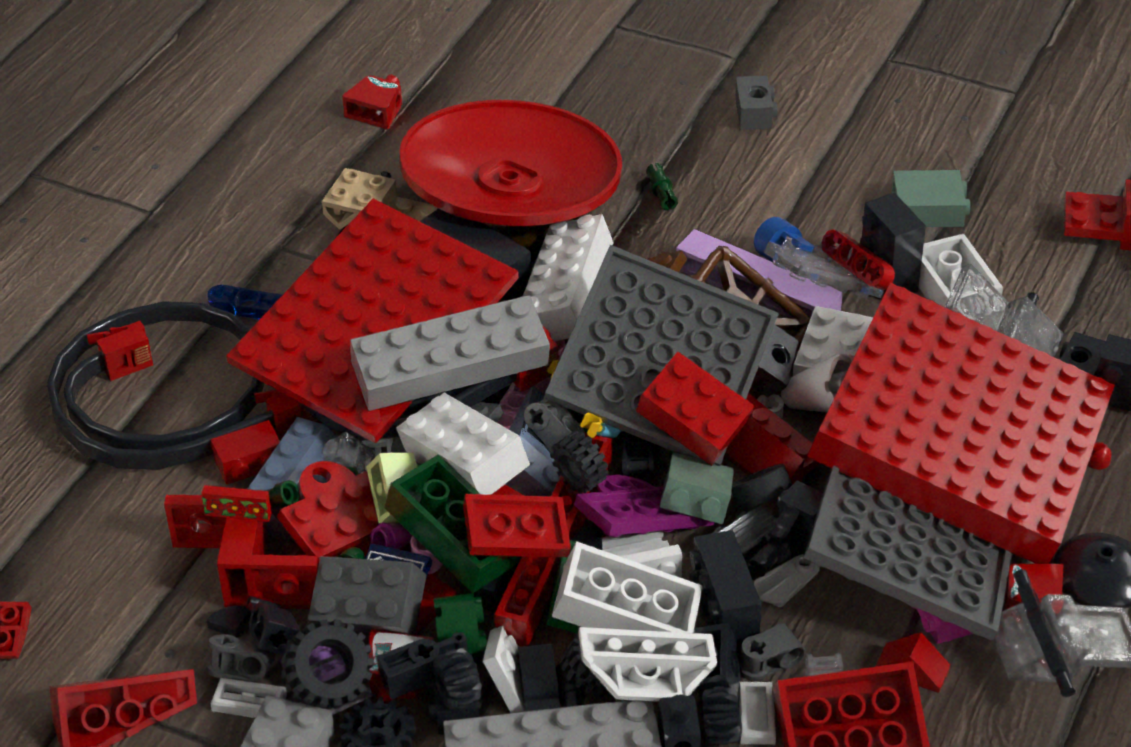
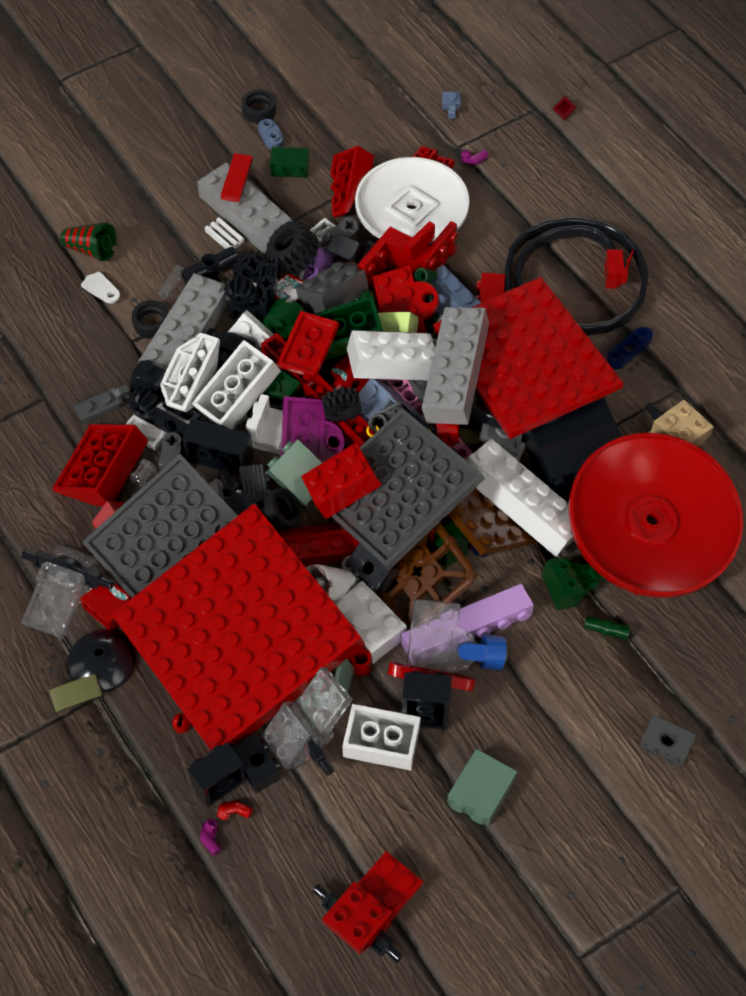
camera: 120 degrees right, 15 degrees up
none -> white dish [355,157,469,245]
none -> dark green brick [541,556,606,611]

